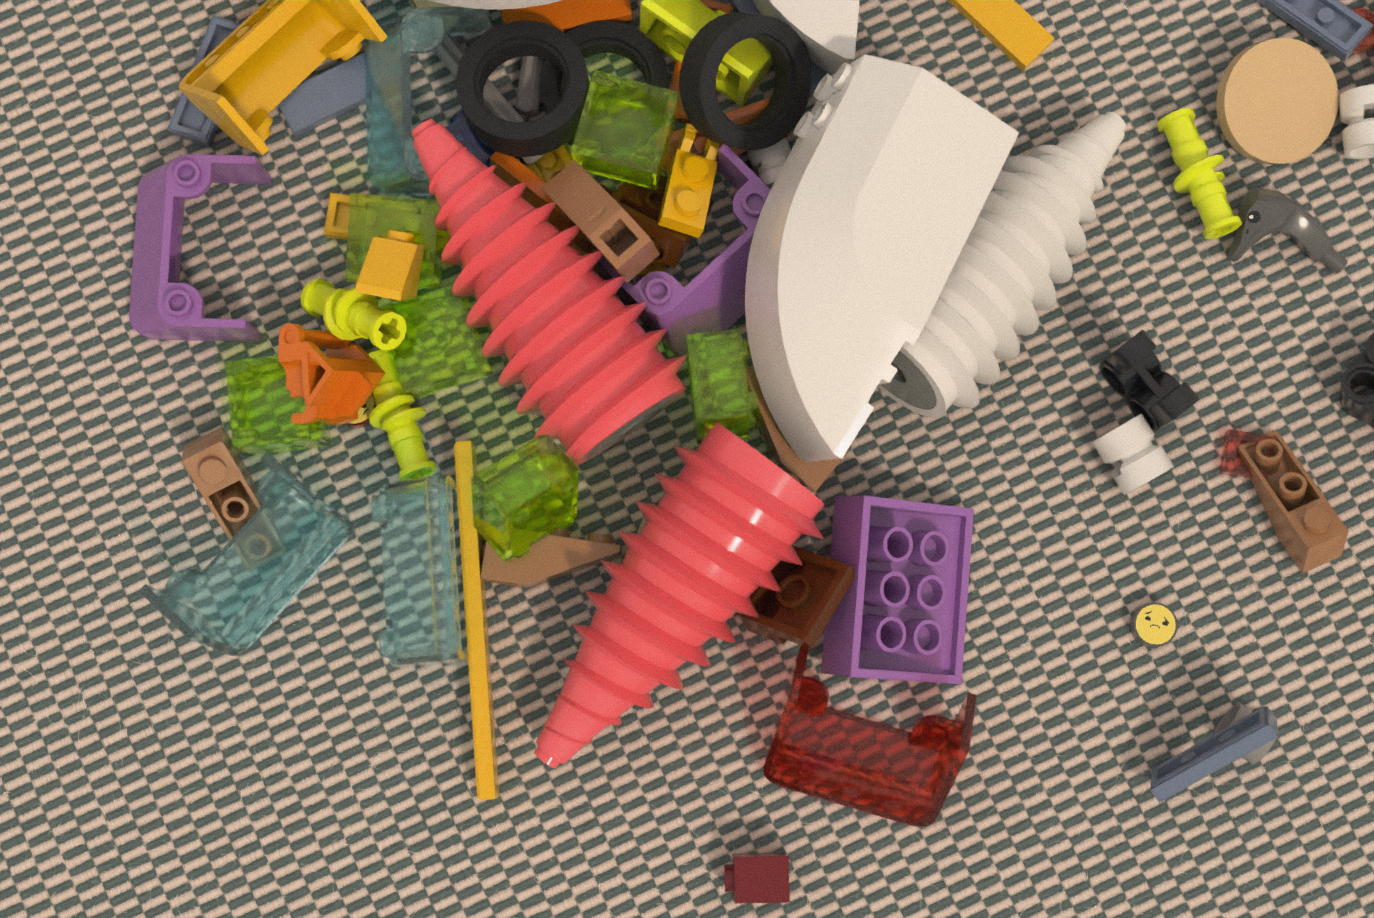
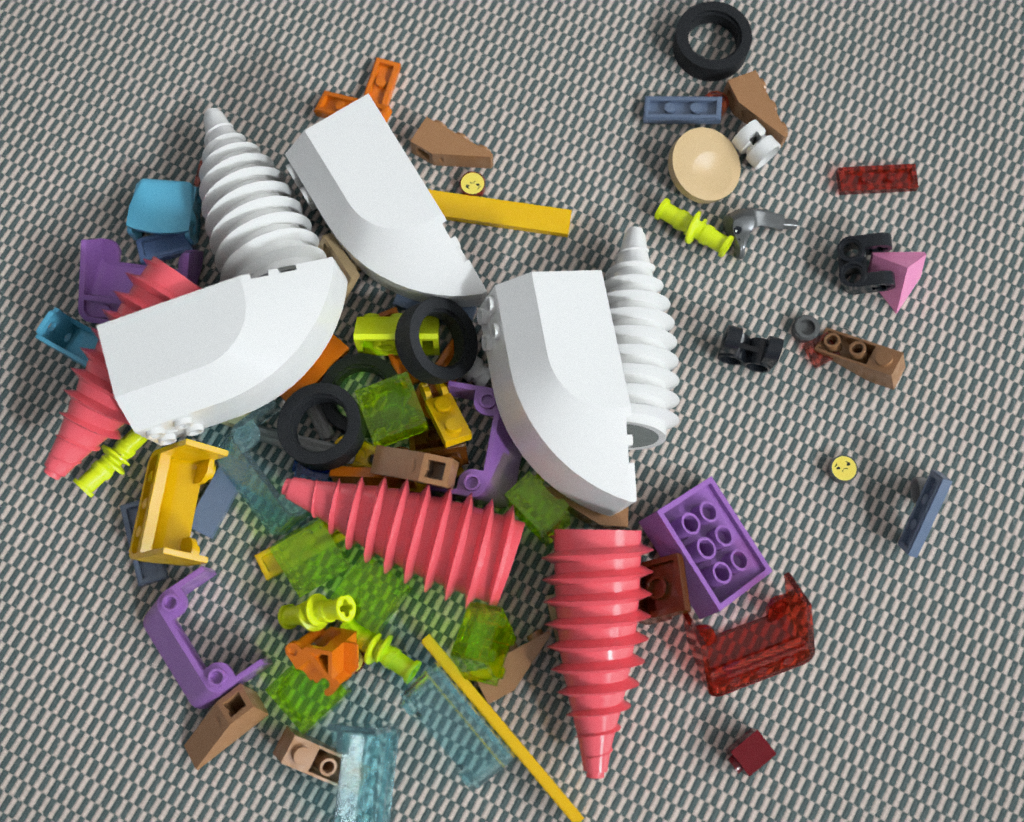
camera: 35 degrees left, 5 degrees down
yellow slope [355,229,425,301] -> none
white wheel [1092,414,1174,495] -> none
none -> medium nougat slope [184,683,269,770]
none -> dark grey tile [791,315,820,343]

